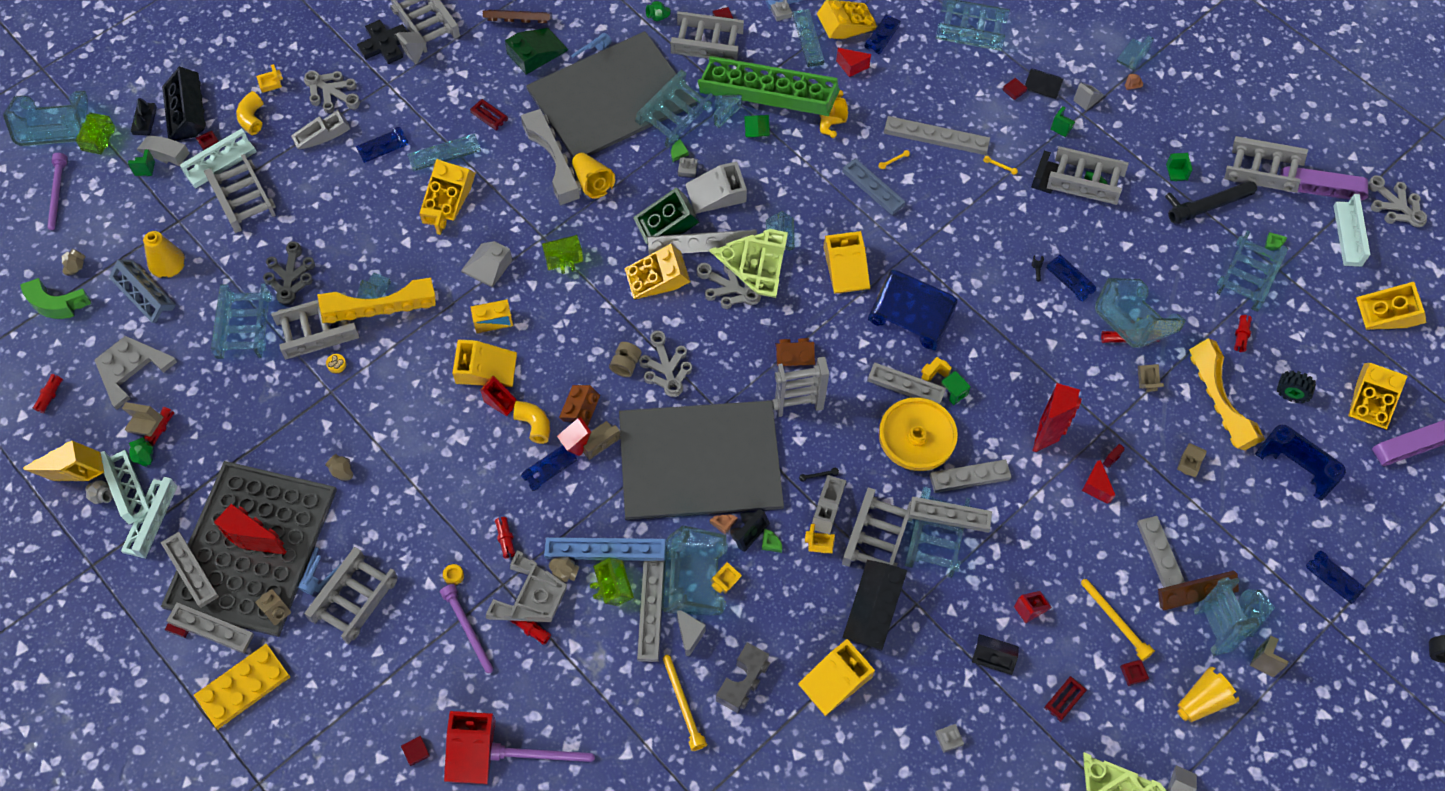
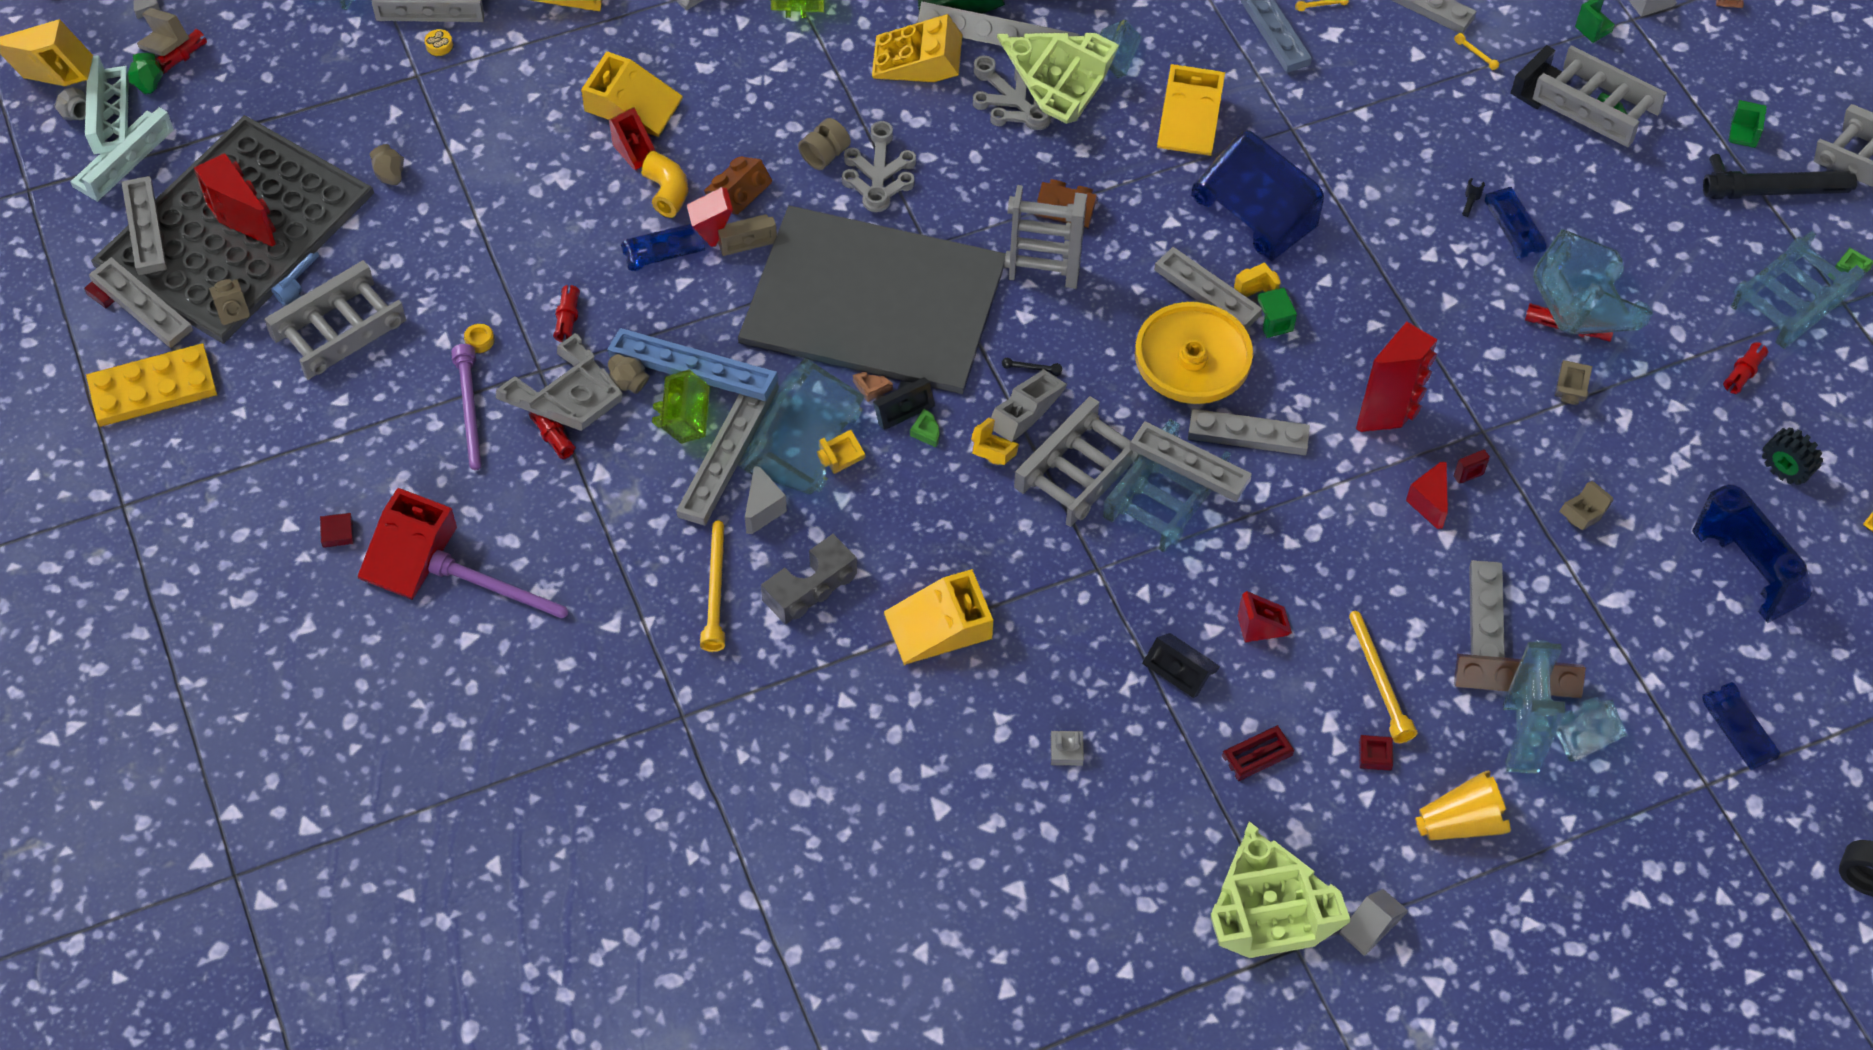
camera: 20 degrees right, 5 degrees down
yellow brick [470,299,513,334] -> none
black slope [842,559,907,651] -> none
yellow arch [1189,338,1266,451] -> none
dark tan panel [1250,636,1288,677] -> none

